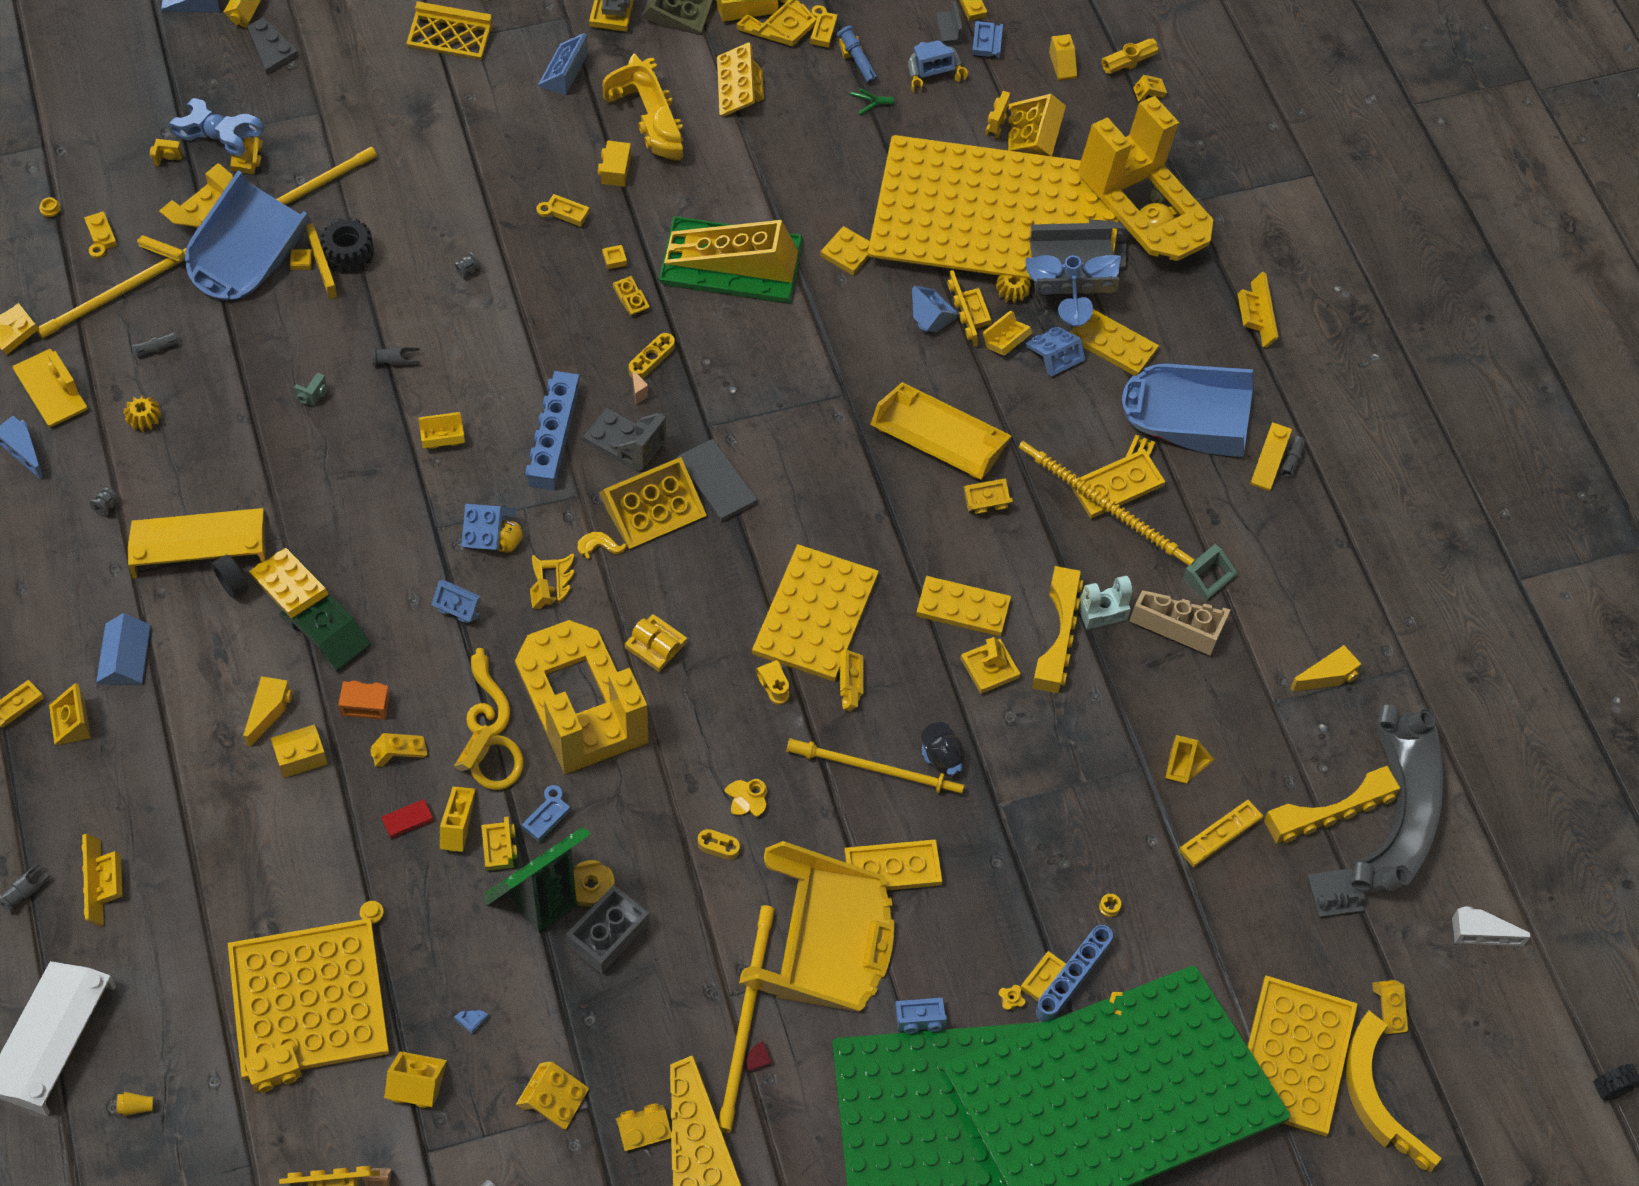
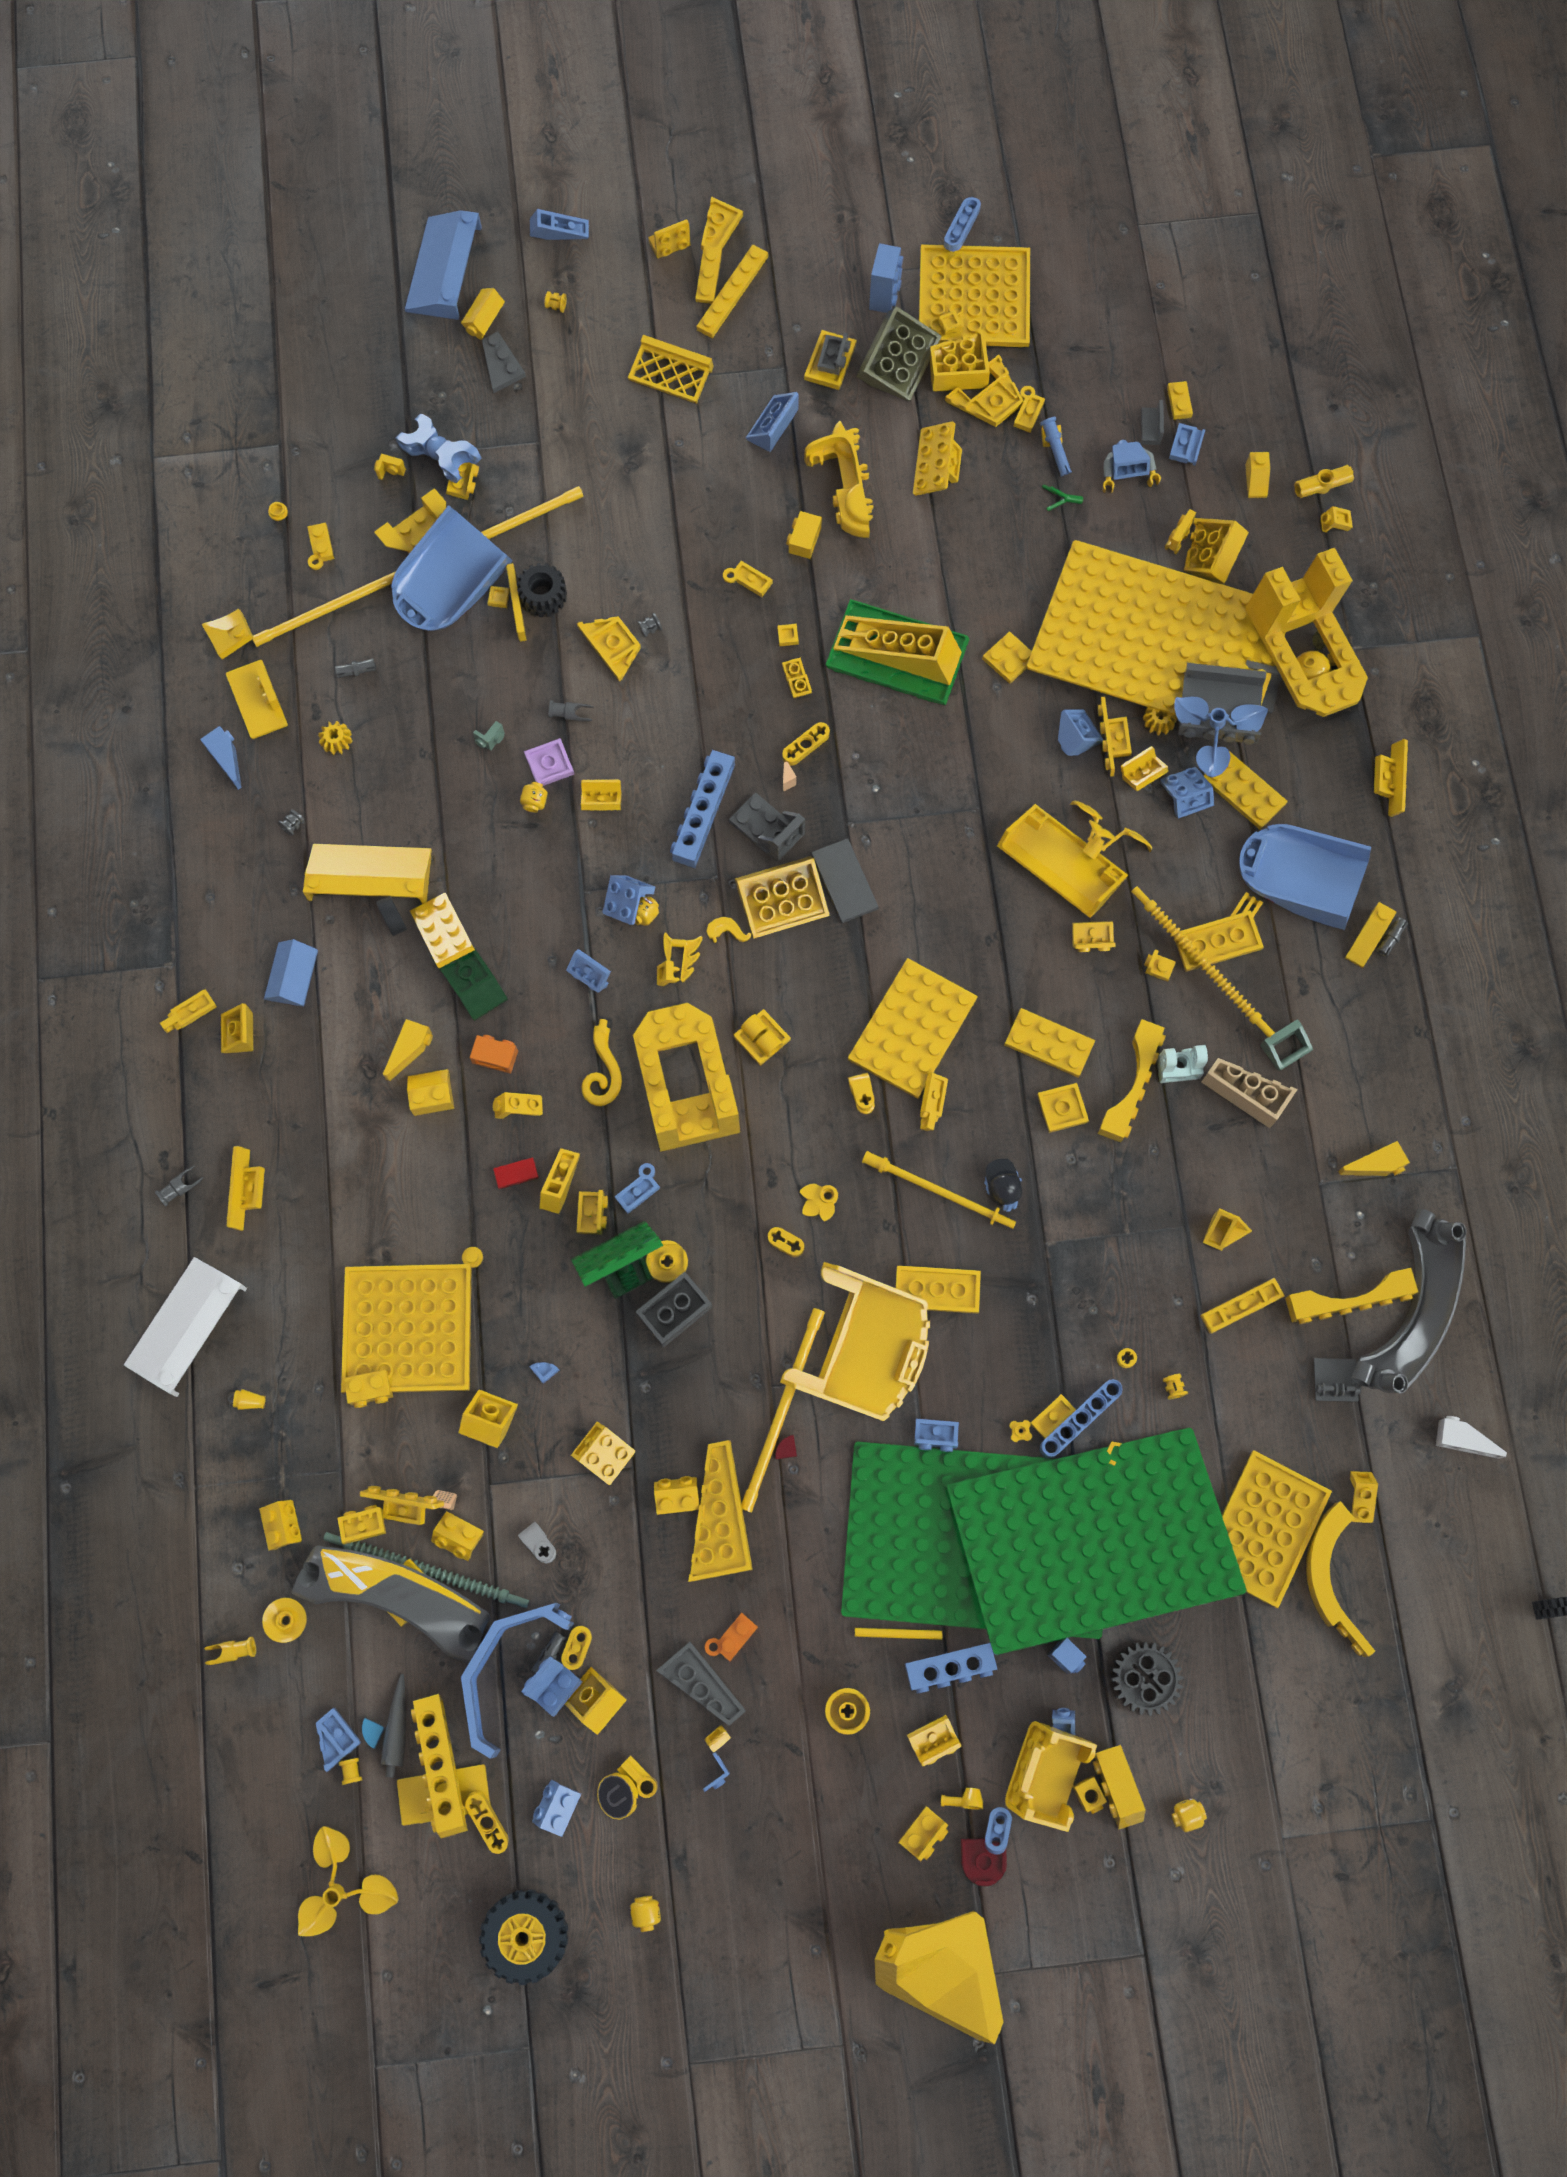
camera: 15 degrees right, 15 degrees up
yellow axle [137,235,185,262] -> none
yellow tile [453,725,523,790] -> none
yellow tile [980,637,1007,667] -> none
none -> yellow head [520,782,548,813]
none -> lavender tile [524,738,574,786]
none -> yellow wing [577,616,641,682]
none -> yellow plant [1070,800,1152,859]
none -> yellow bracket [1144,950,1176,982]
none -> yellow bush [1163,1374,1188,1400]

